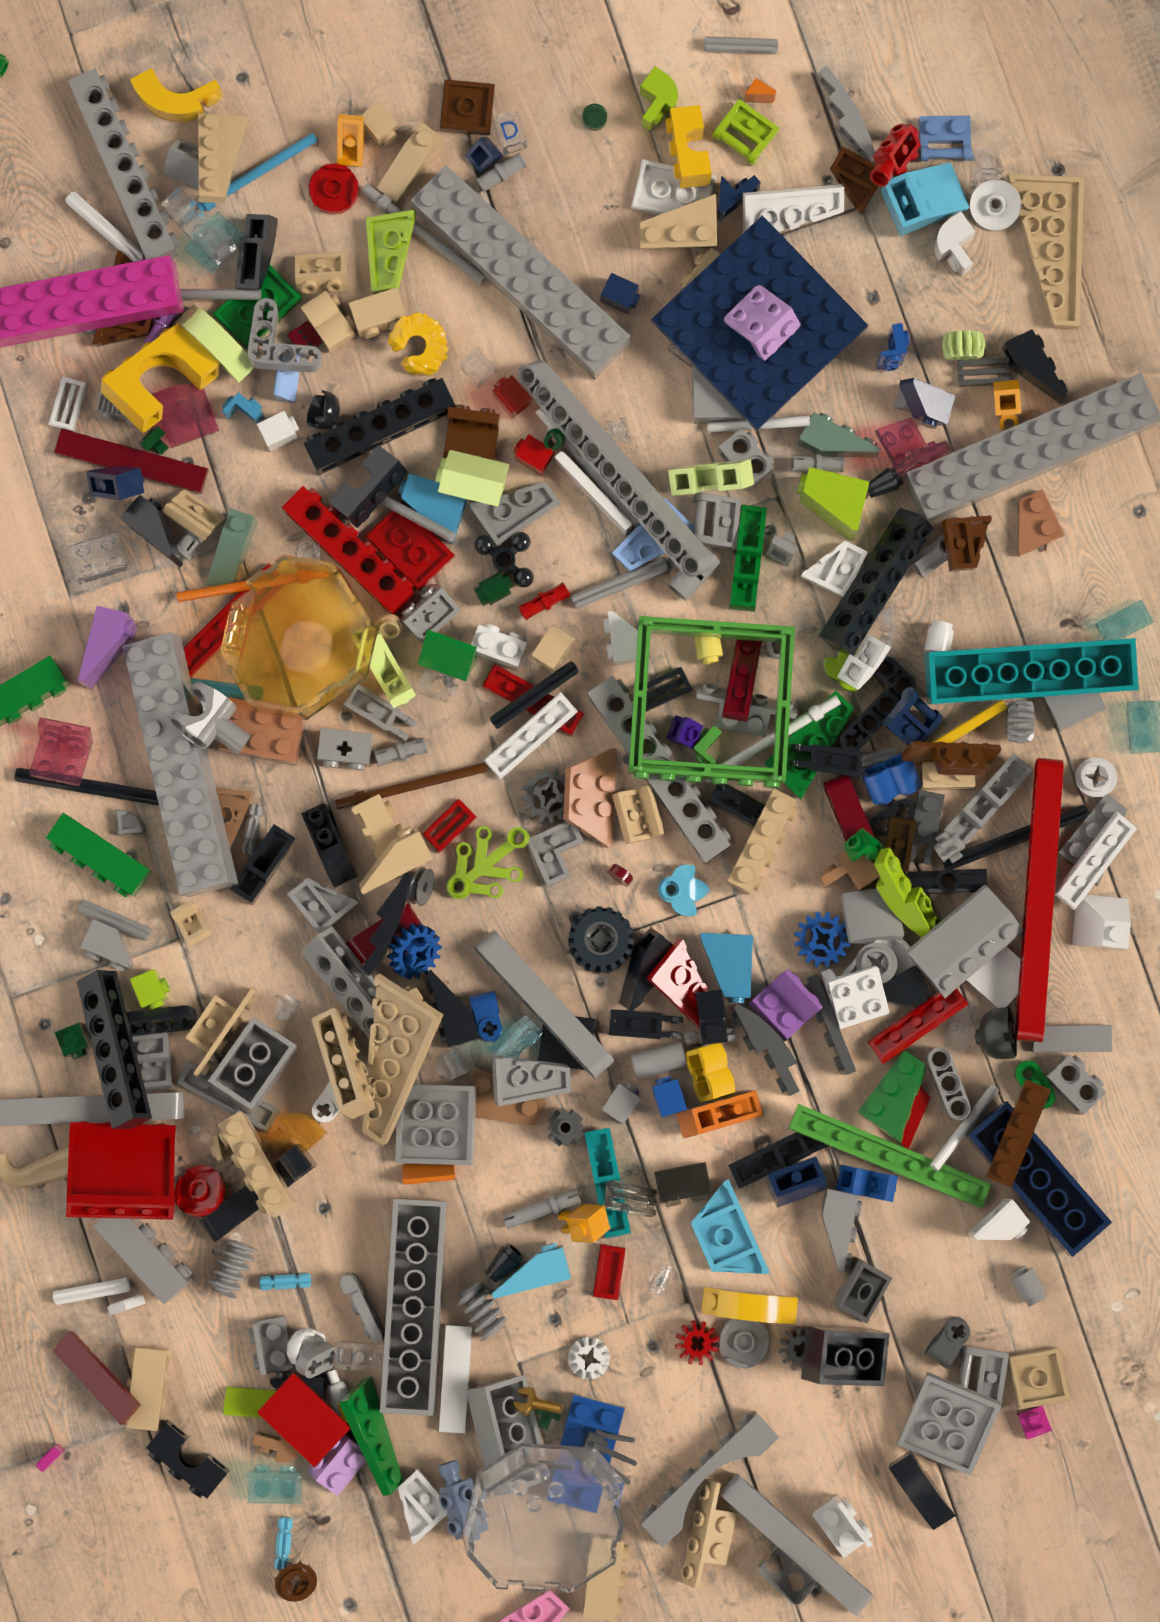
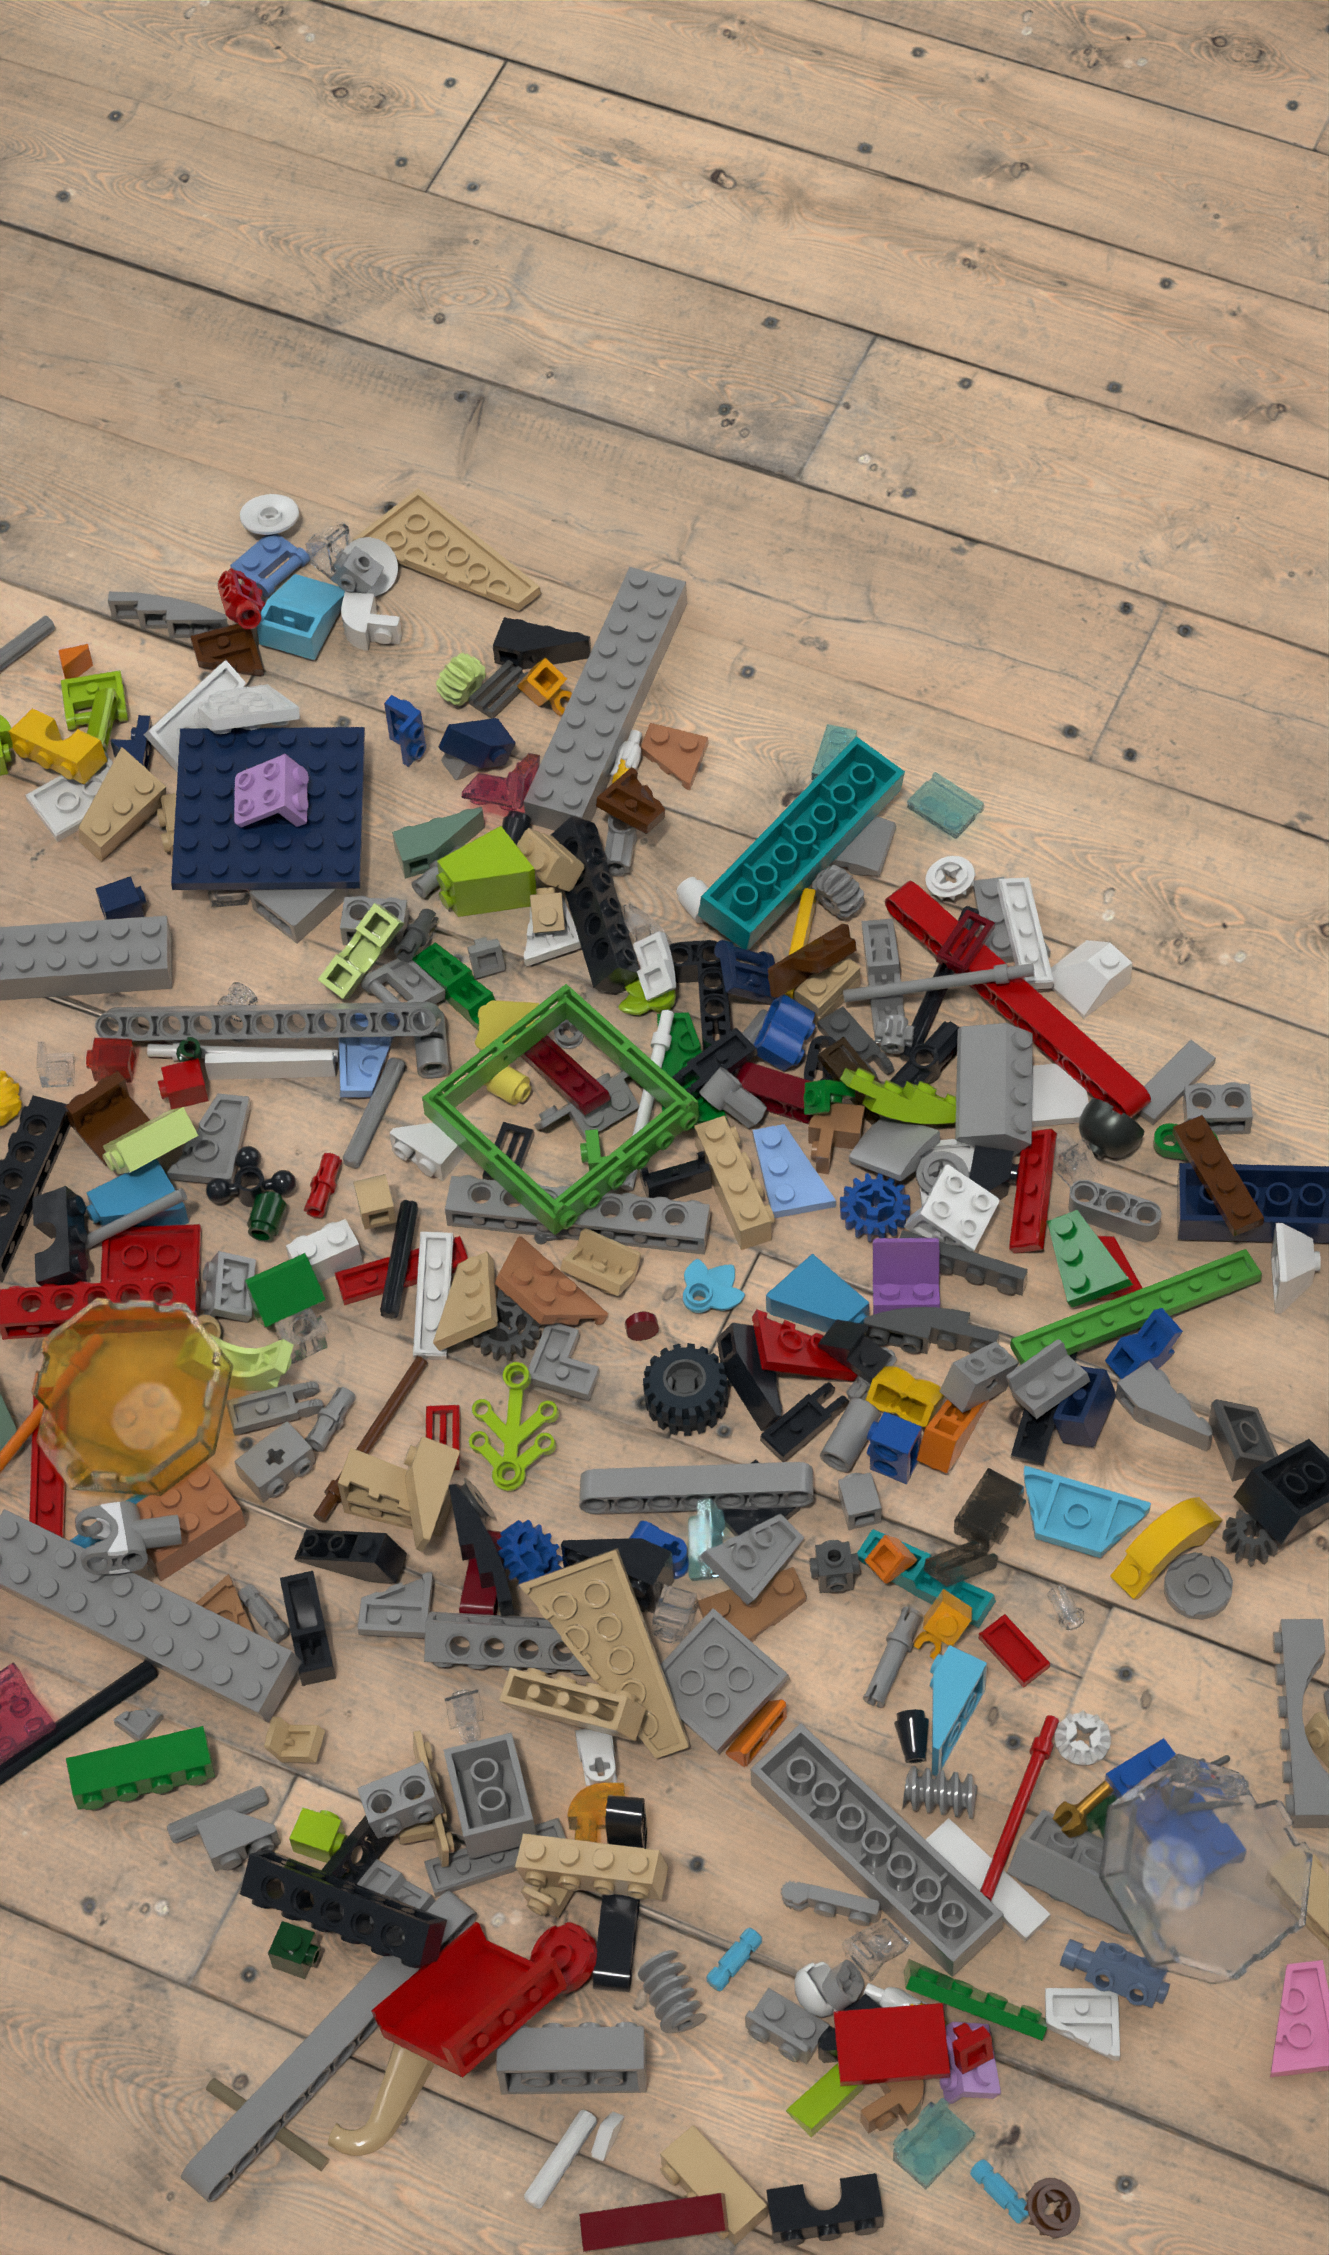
camera: 45 degrees left, 25 degrees down
dark purple bracket [666,715,703,749] -> none
red gear [675,1320,719,1365] -> none
white bar [707,416,810,433] -> none
white bar [930,1084,999,1171] -> none
none -> lime slope [87,688,119,752]
none -> white plate [198,684,300,734]
none -> white dish [240,494,299,535]
none -> light grey brick [330,546,384,593]
none -> light grey brick [357,1761,444,1839]
none -> dark grey pin [394,909,438,962]
none -> tan wing [433,1251,498,1351]
none -> light yellow sticker [475,1000,539,1055]
none -> tan brick [517,828,584,891]
none -> tan bracket [530,887,565,933]
none -> white piece [610,730,642,784]
none -> light grey piece [699,1067,767,1128]
none -> light blue wing [753,1124,836,1218]
none -> light grey bar [843,963,1035,1003]
none -> orange slope [864,1535,918,1584]
none -> dark red tile [936,909,995,973]
none -> light grey brick [940,1341,1019,1413]
none -> red tile [952,2022,994,2075]
none -> red bar [980,1715,1059,1901]
none -> light grey bracket [1006,1339,1090,1419]

